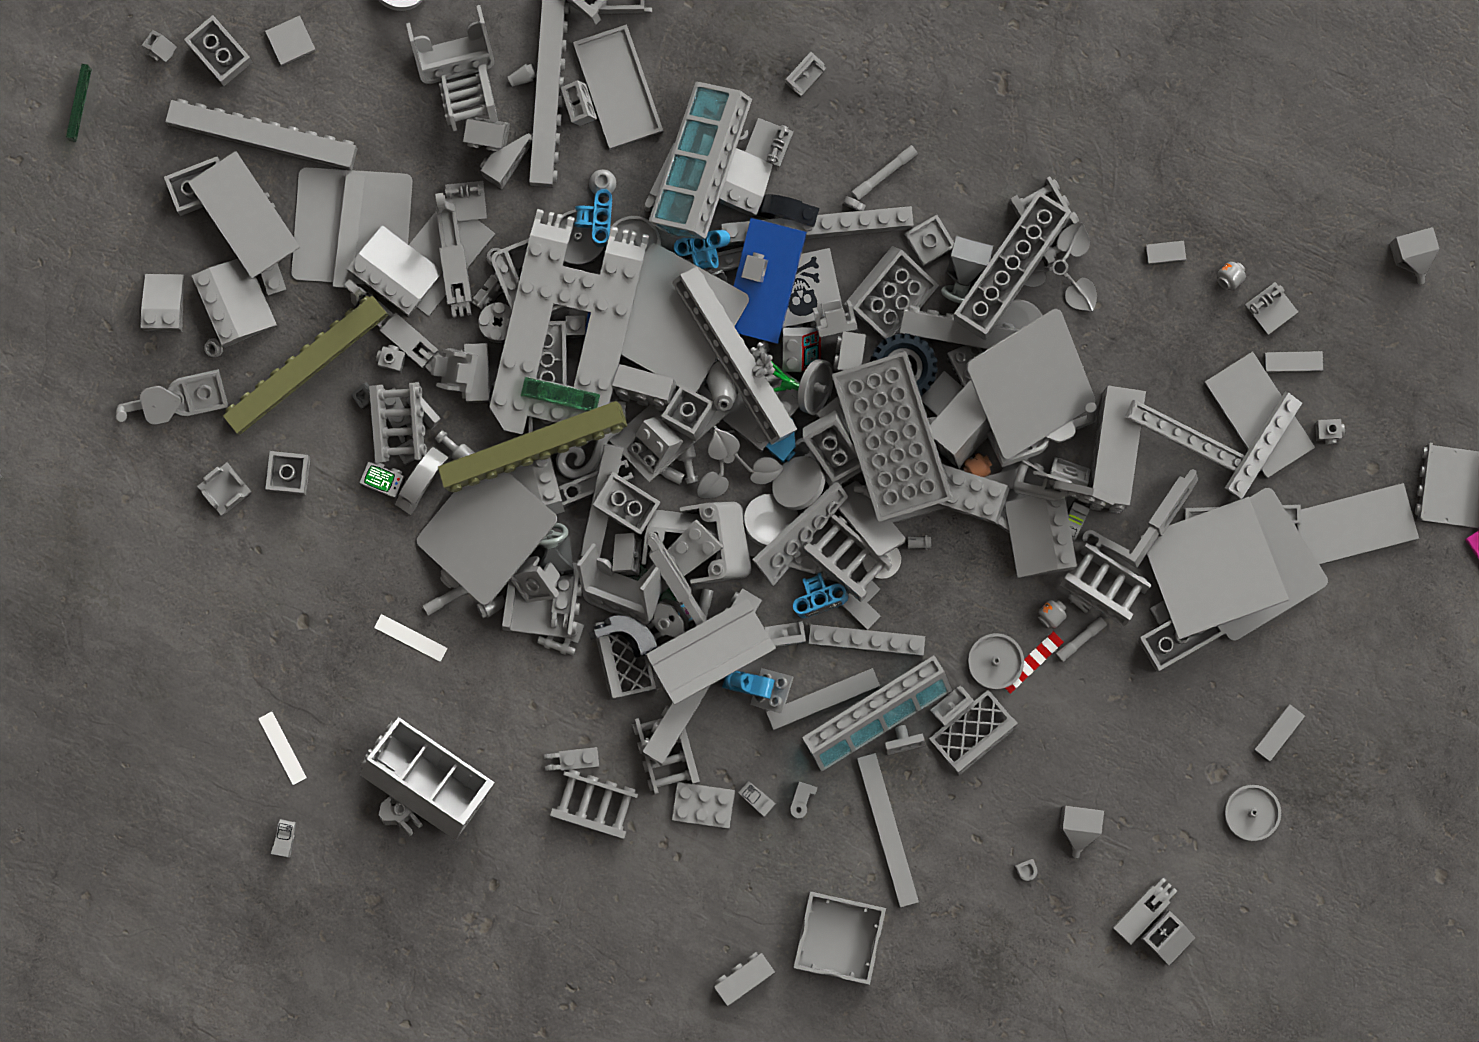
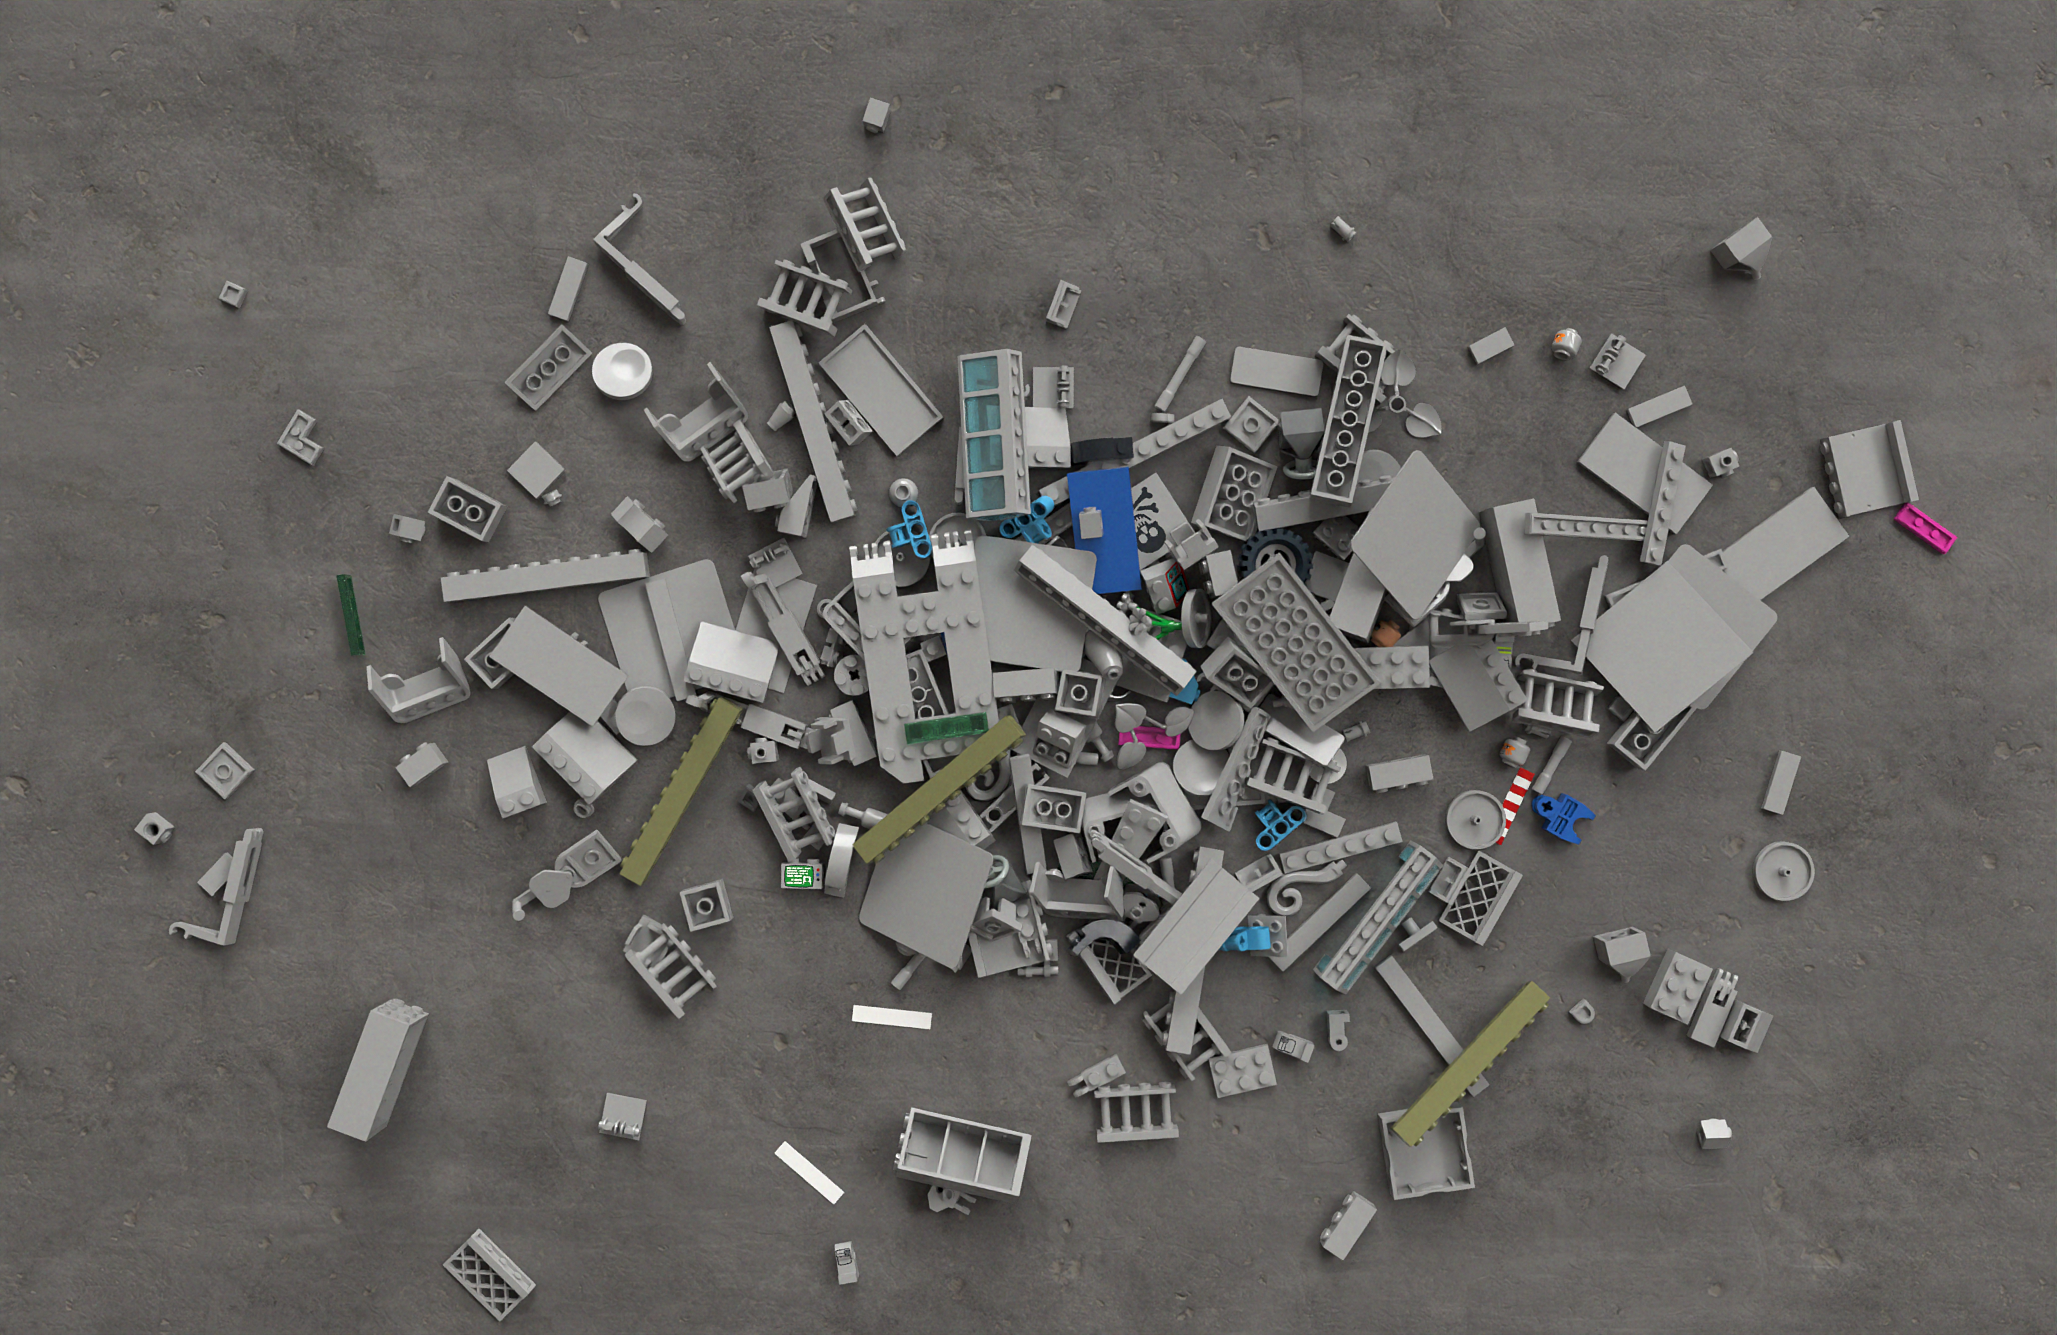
camera: 15 degrees left, 5 degrees up
none -> light grey windscreen [367,637,470,723]
none -> light grey brick [395,742,449,787]
none -> light grey plate [542,489,562,507]
none -> light grey hinge [598,1093,647,1140]
none -> light grey brick [611,496,668,553]
none -> light grey piece [615,686,675,746]
none -> light grey fence [625,923,717,1019]
none -> dark pink tile [1118,726,1180,750]
none -> light grey piece [1230,347,1323,396]
none -> light grey plant [1267,860,1347,917]
none -> light grey pin [1330,216,1356,242]
none -> light grey brick [1365,754,1433,793]
none -> olive brick [1390,981,1550,1147]
none -> blue piece [1531,793,1596,845]
none -> light grey brick [1643,949,1713,1025]
none -> brick [1696,1119,1732,1149]

